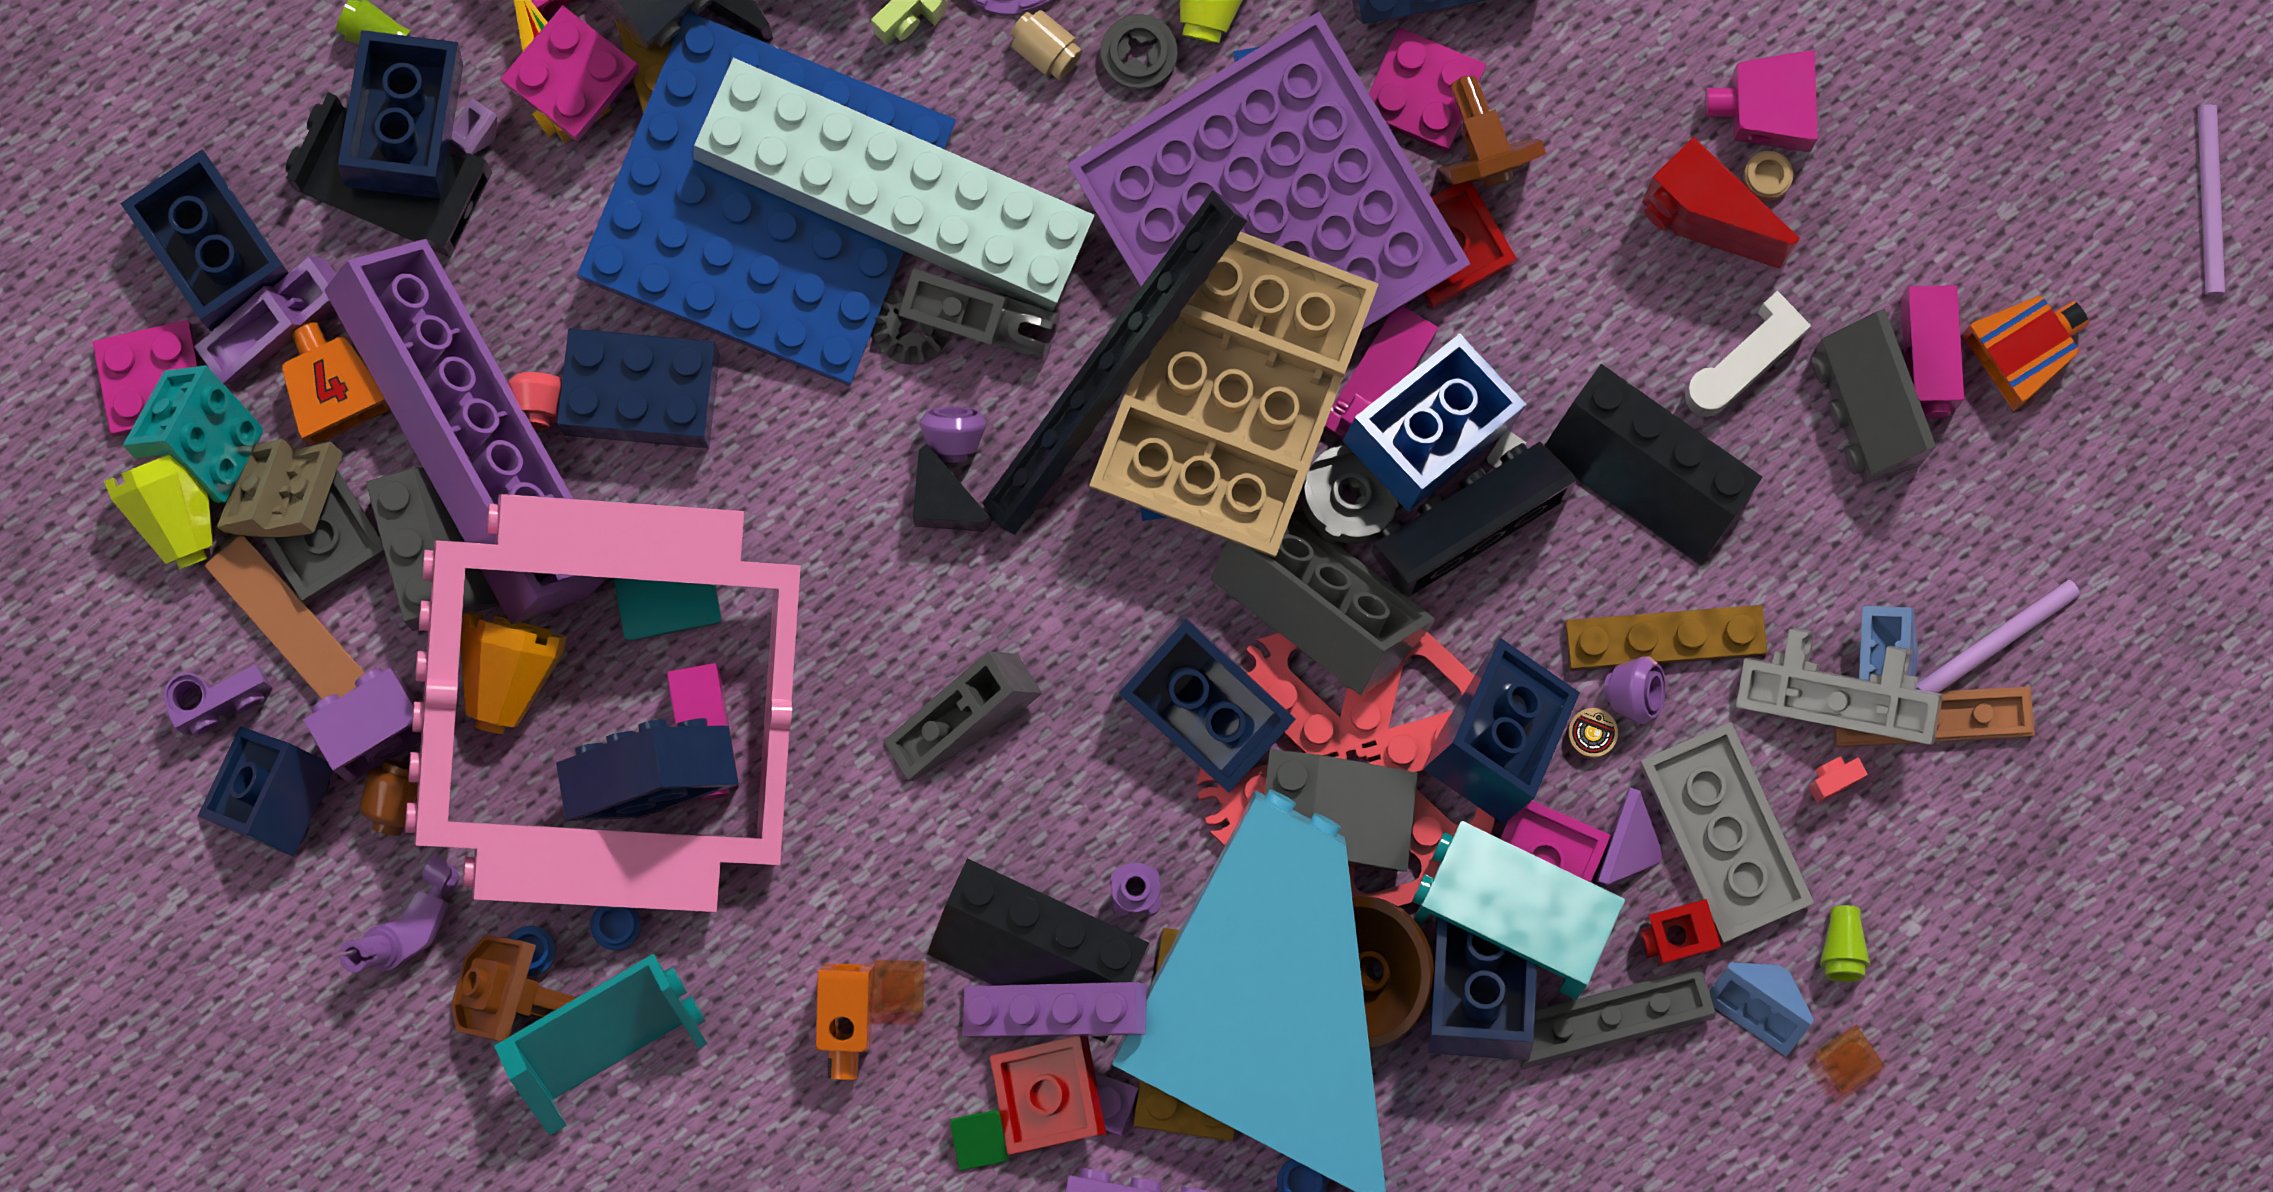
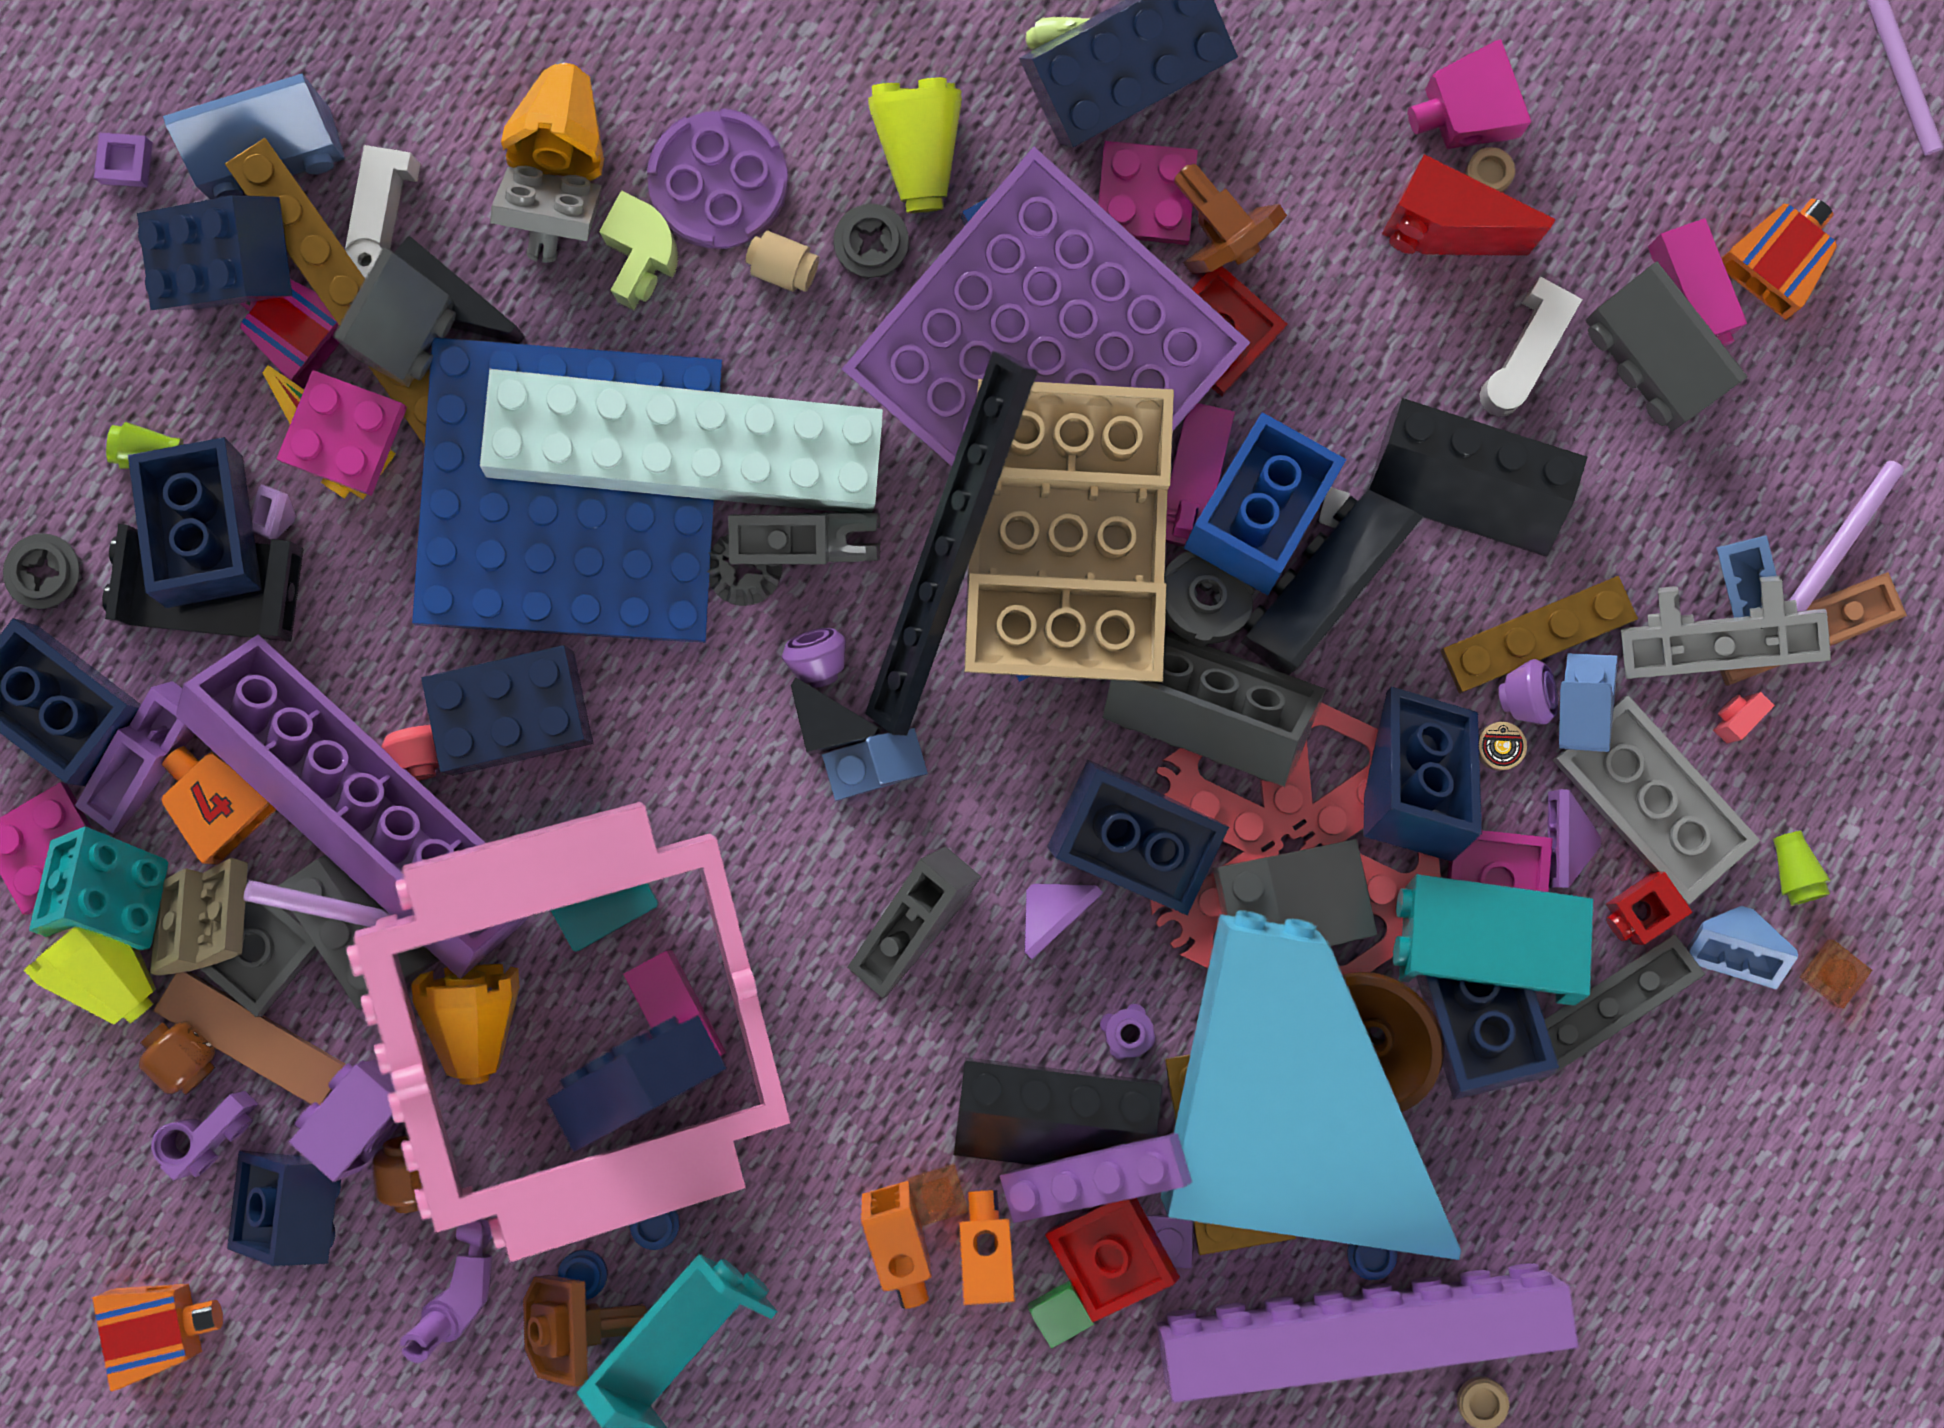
camera: 15 degrees left, 5 degrees up
none -> dark grey gear [3,533,83,610]
none -> torso [92,1284,223,1392]
none -> dark orange head [139,1022,216,1095]
none -> lavender bar [244,881,390,927]
none -> medium blue slope [822,728,928,801]
none -> orange torso [959,1190,1015,1305]
none -> medium lavender slope [1024,884,1103,960]
none -> medium blue slope [1559,653,1618,752]

